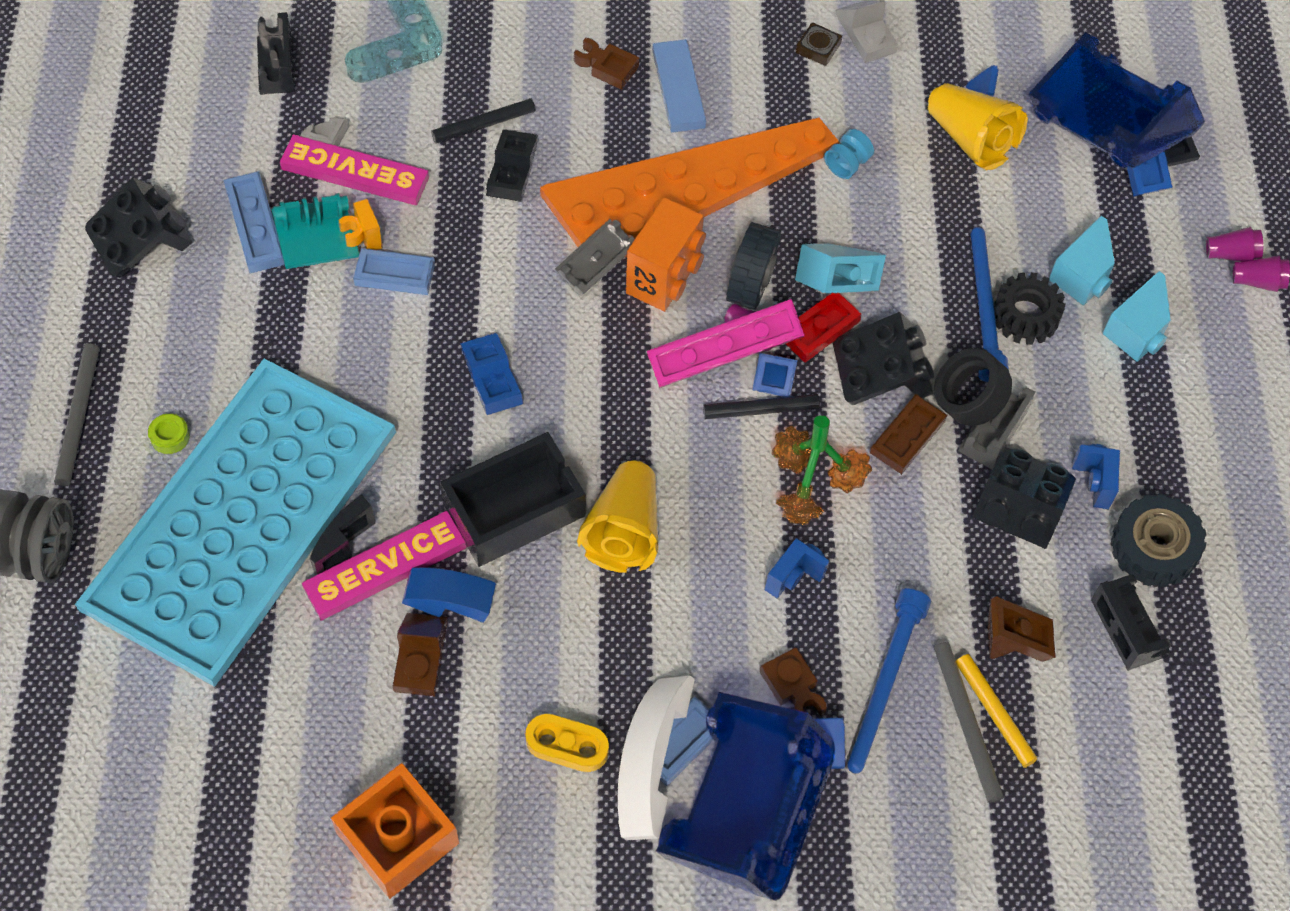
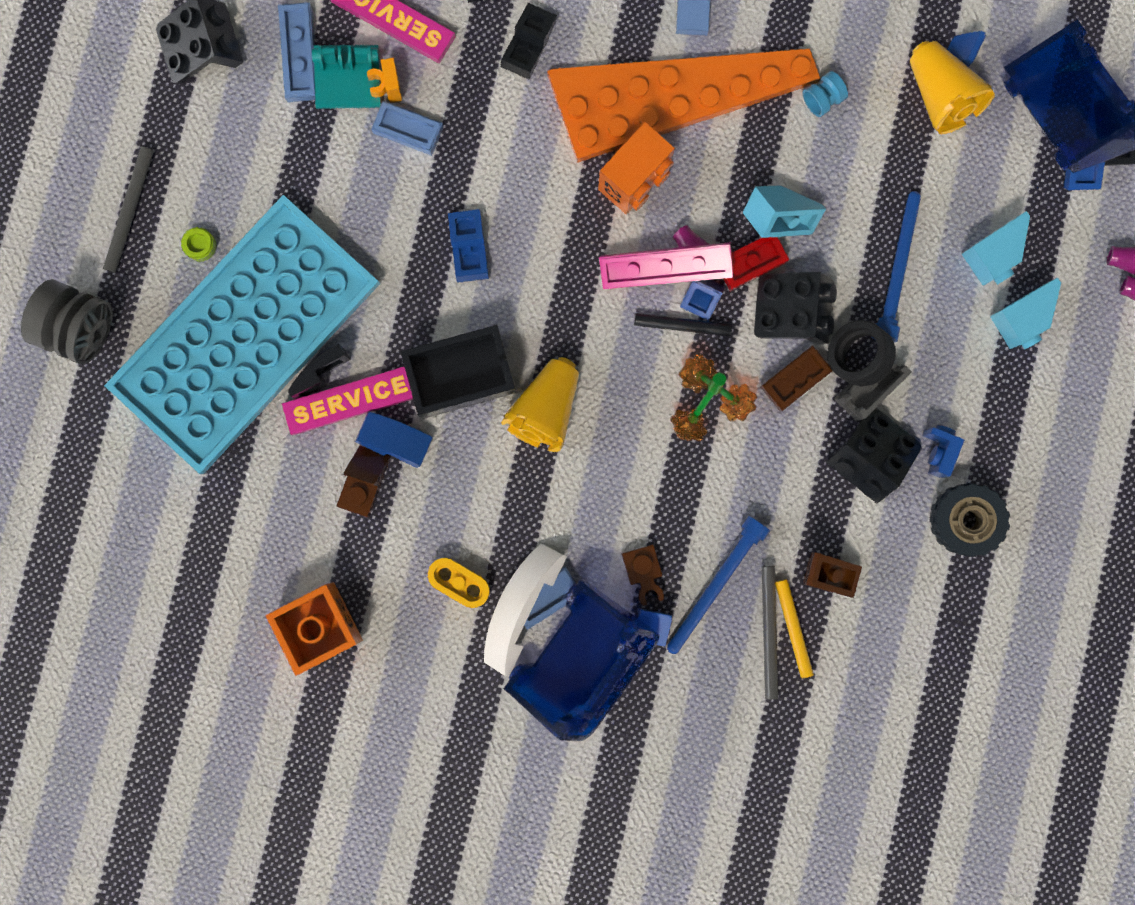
camera: 15 degrees right, 25 degrees up
dark grey hinge [555,219,635,297] -> none
black wheel [726,222,781,310] -> none
blue bracket [764,538,829,599] -> none
black tyre [994,272,1066,345] -> none
black hinge [1091,575,1172,671] -> none

